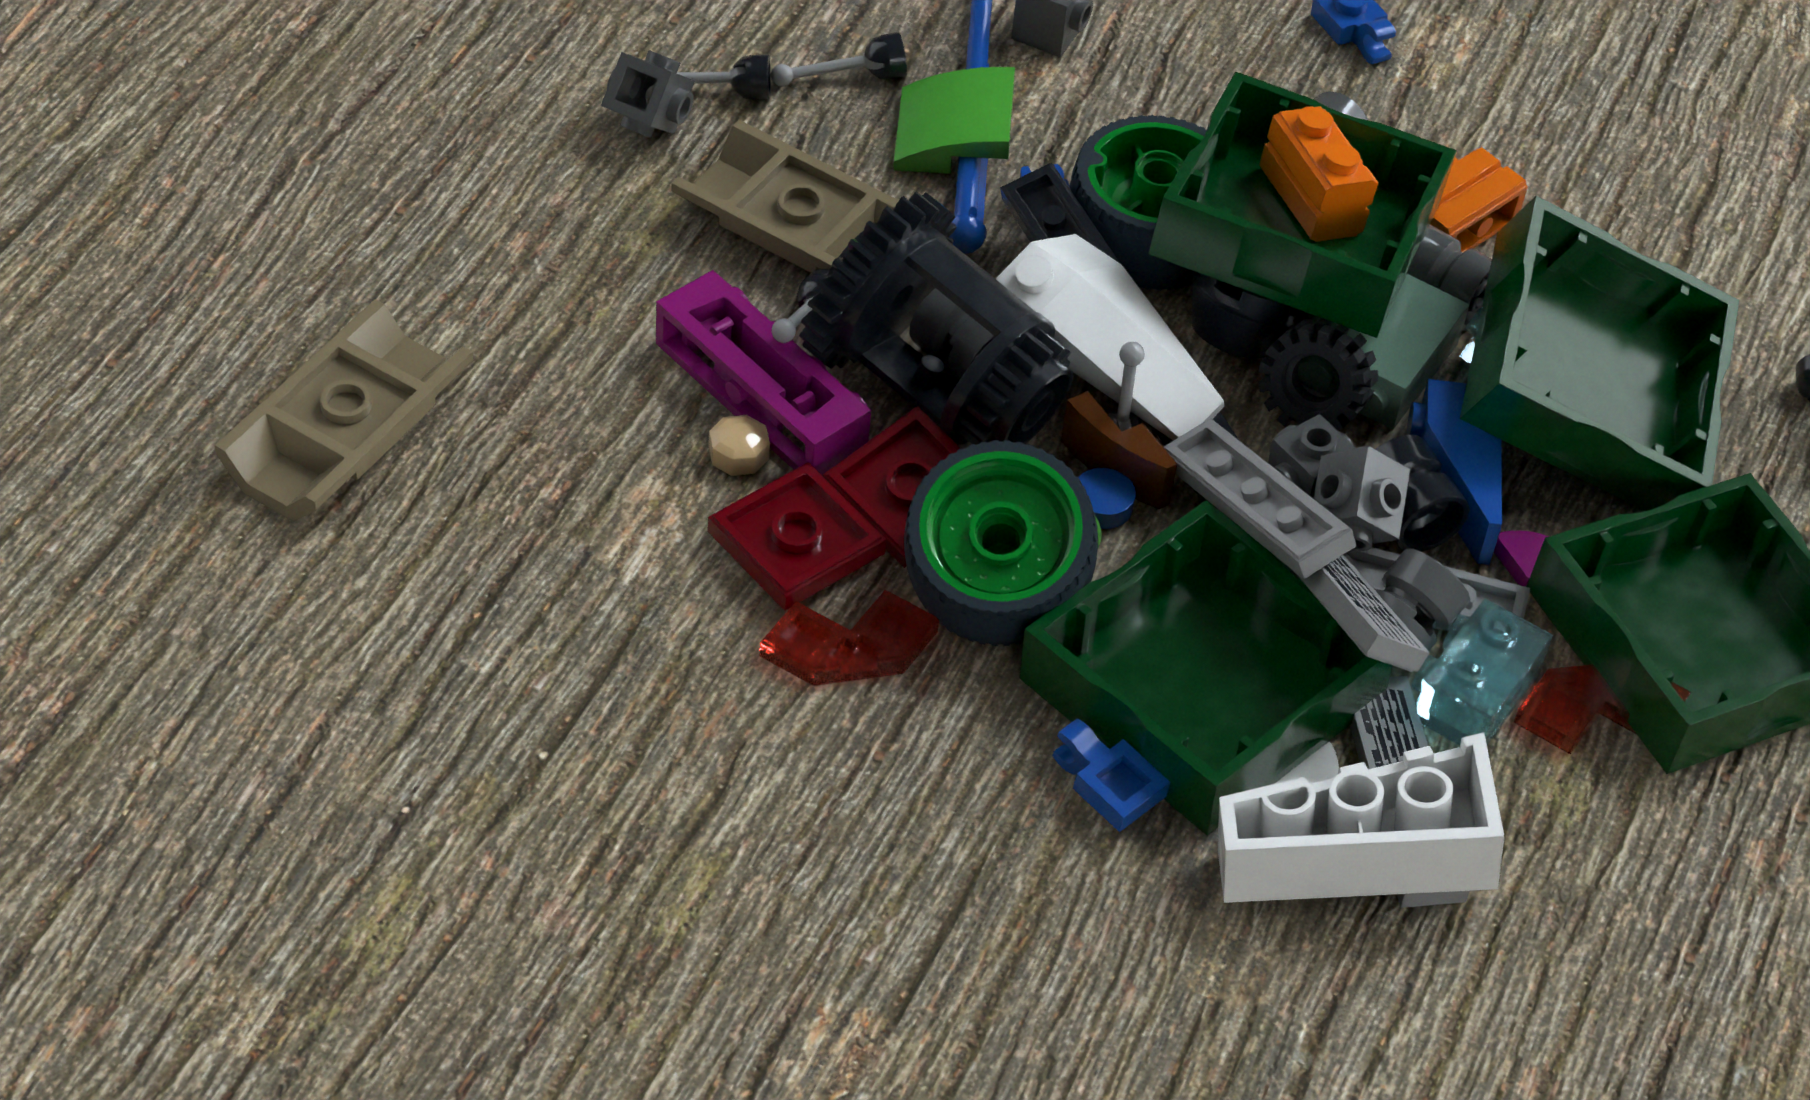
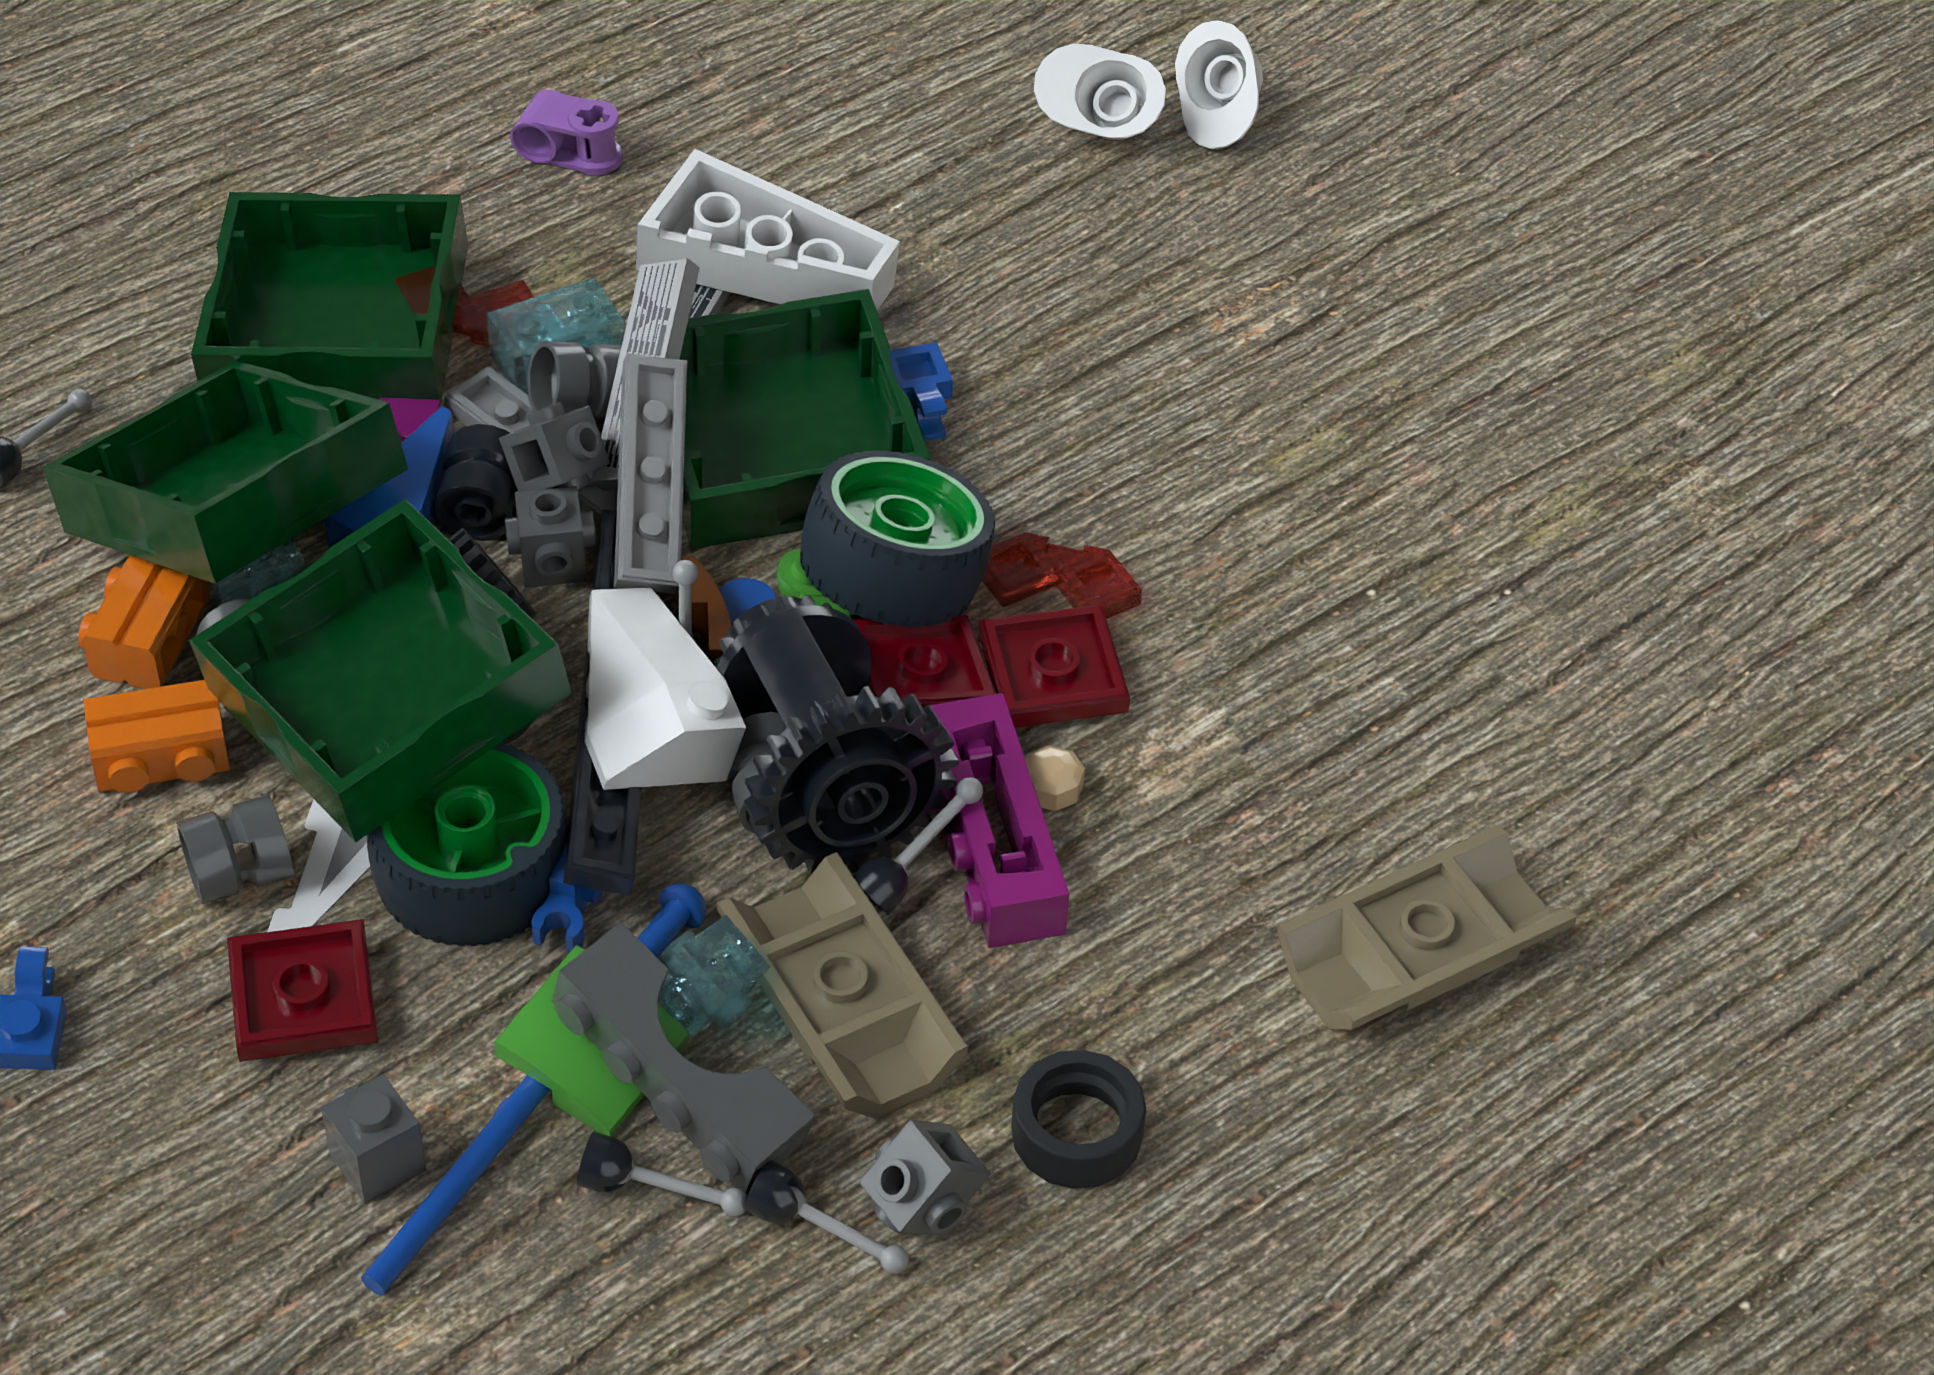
camera: 150 degrees left, 0 degrees up
orange brick [1259,106,1378,242] -> none
none -> dark red plate [227,919,378,1062]
none -> medium lavender piece [510,89,623,176]
none -> dark grey arch [552,922,816,1194]
none -> clear light blue brick [660,915,771,1038]
none -> black tyre [1011,1050,1146,1189]

